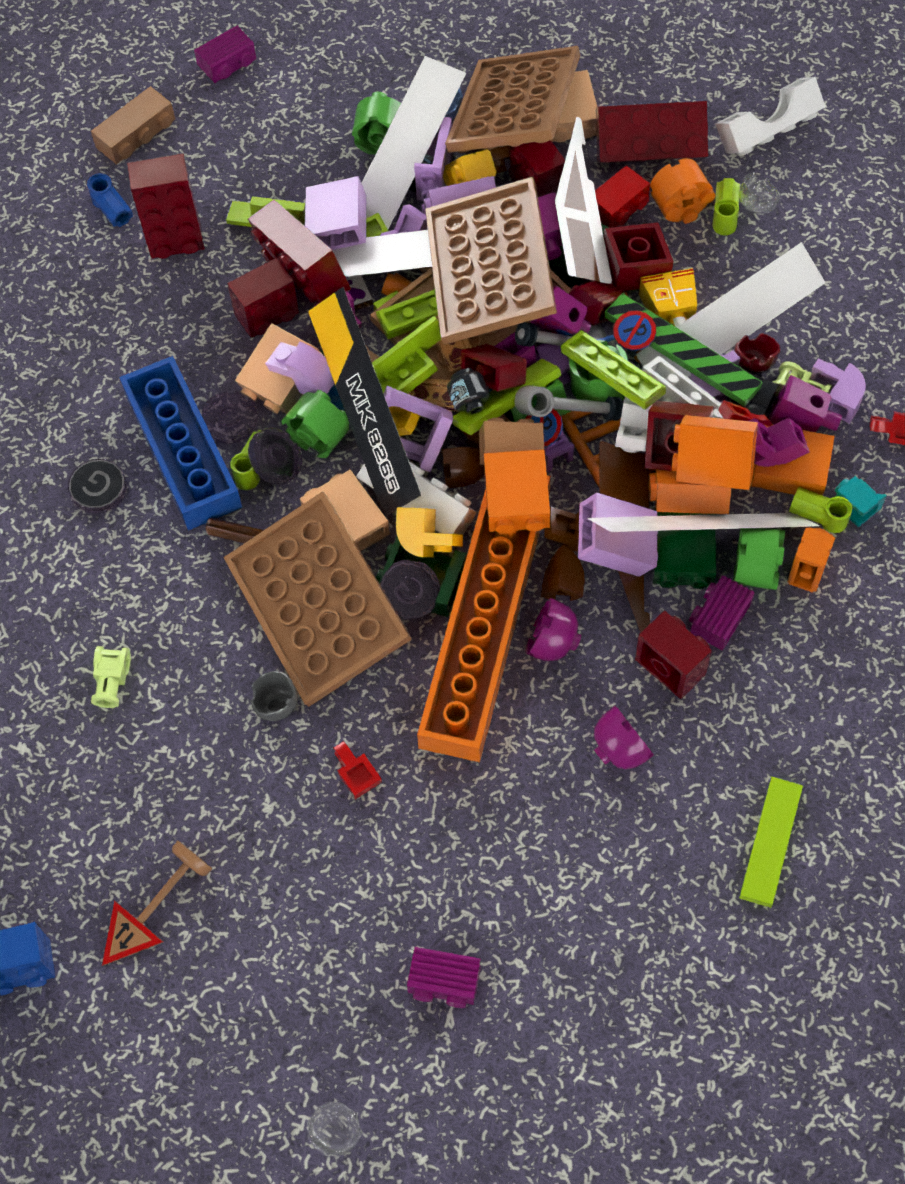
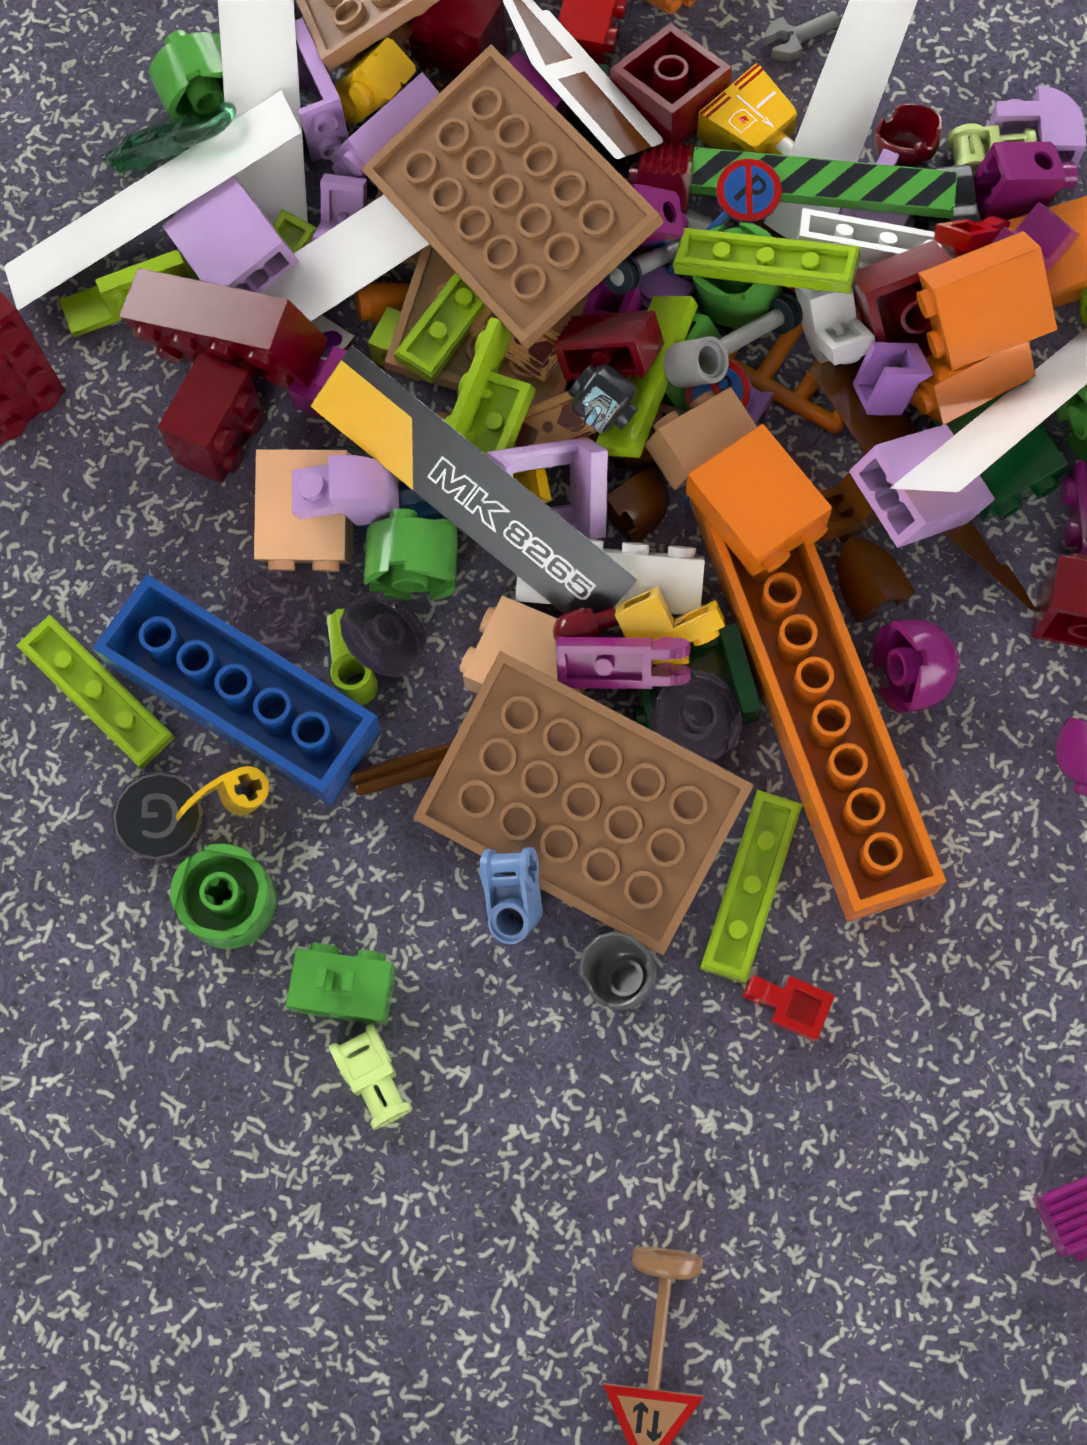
camera: 30 degrees left, 10 degrees up
none -> white sticker [4,90,302,310]
none -> lime tile [16,615,175,770]
none -> clear green plate [100,102,237,174]
none -> bright green brick [170,844,277,949]
none -> yellow panel [175,766,269,822]
none -> bright green brick [286,943,397,1026]
none -> medium blue piece [480,847,543,944]
none -> dark red cylinder [553,607,619,641]
none -> magenta hinge [555,637,691,689]
none -> lime tile [700,790,802,984]
none -> light grey bar [763,11,840,62]
none -> medium lavender window [853,342,933,416]

